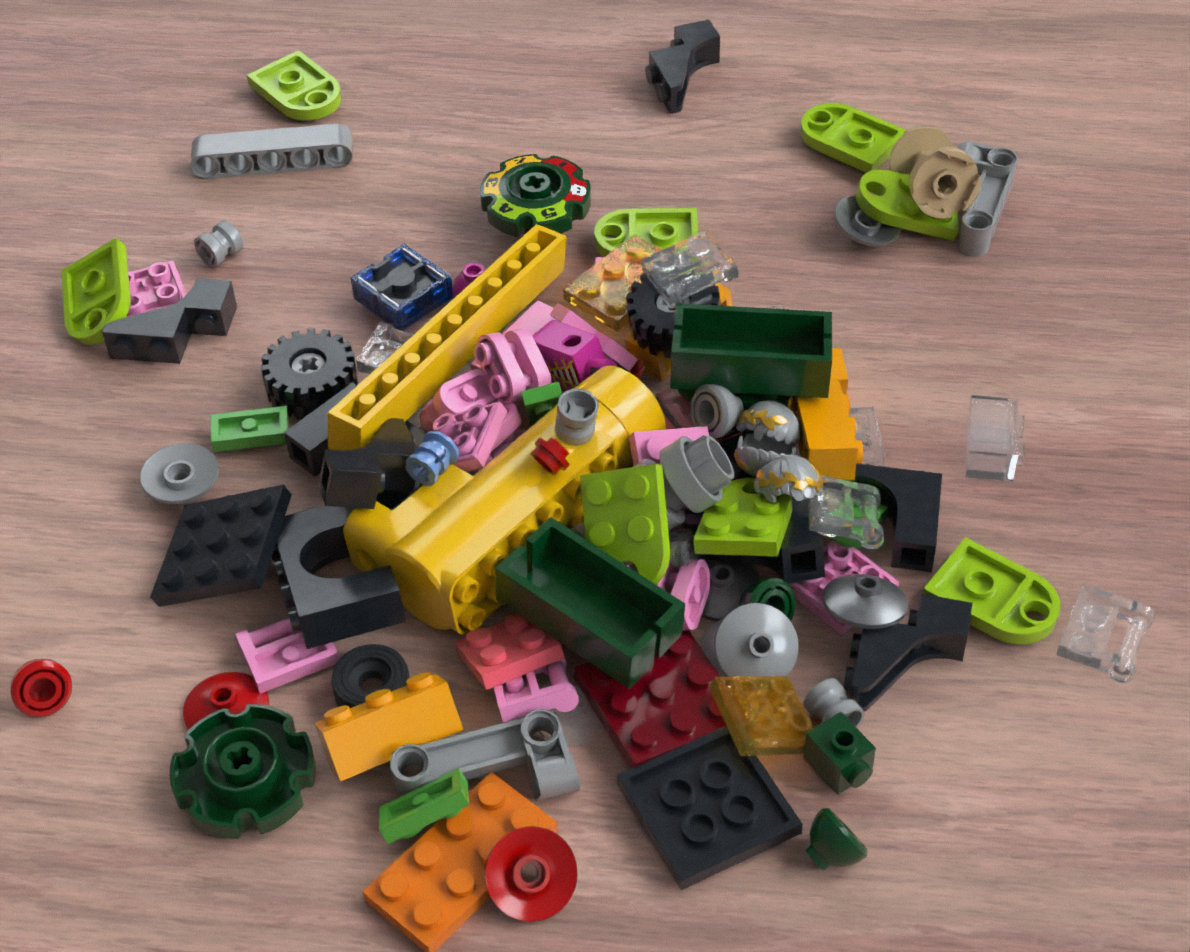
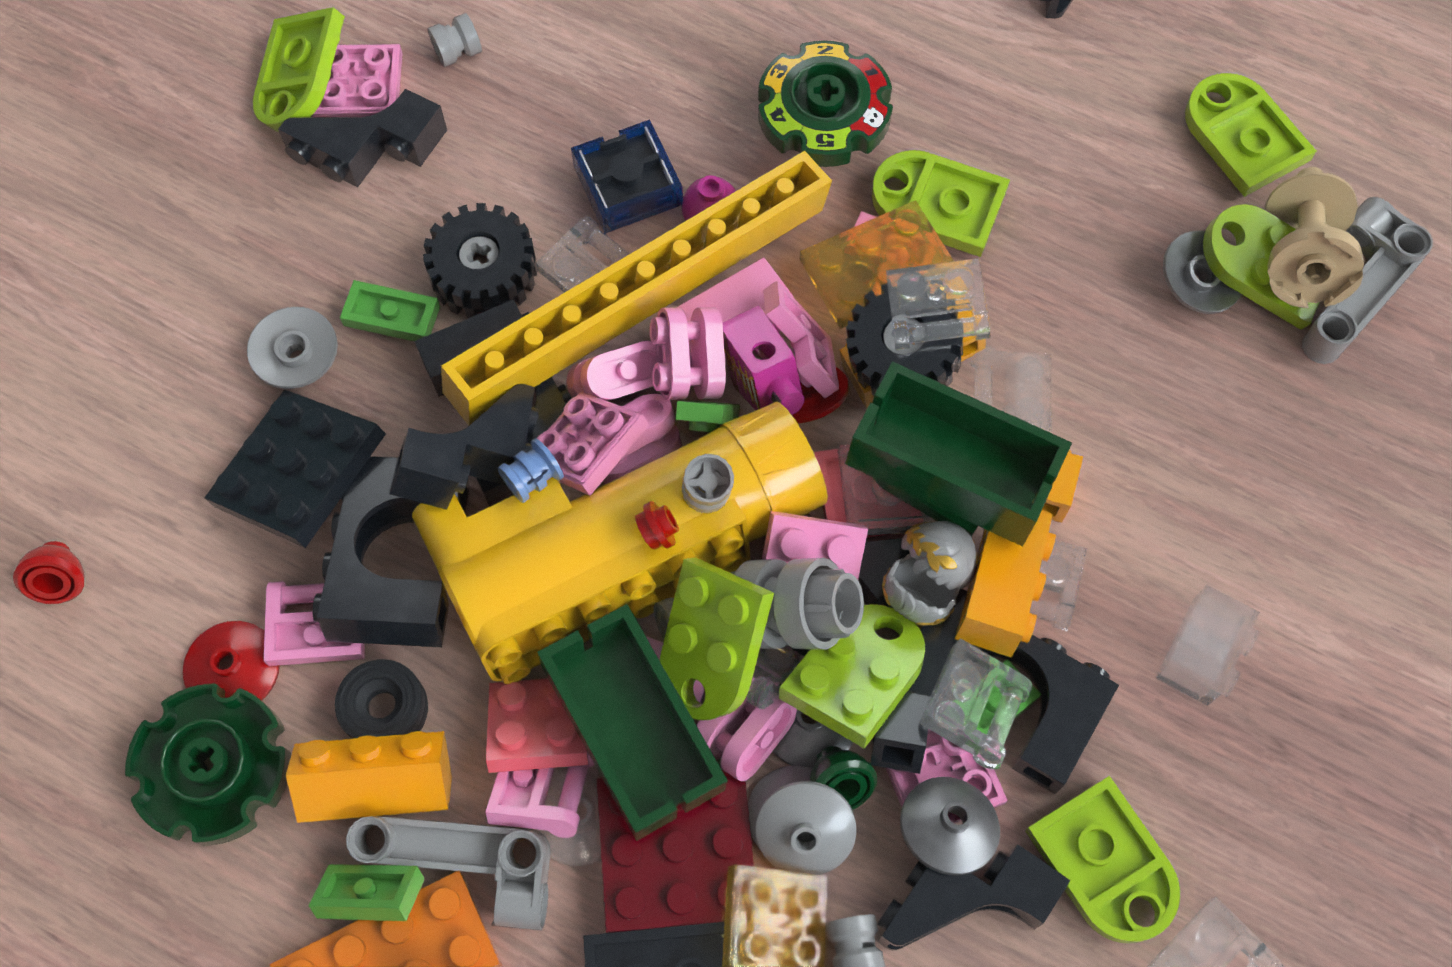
camera: 20 degrees right, 20 degrees up
light grey brick [691,384,744,439] -> none
light grey hair [754,455,824,503] -> none

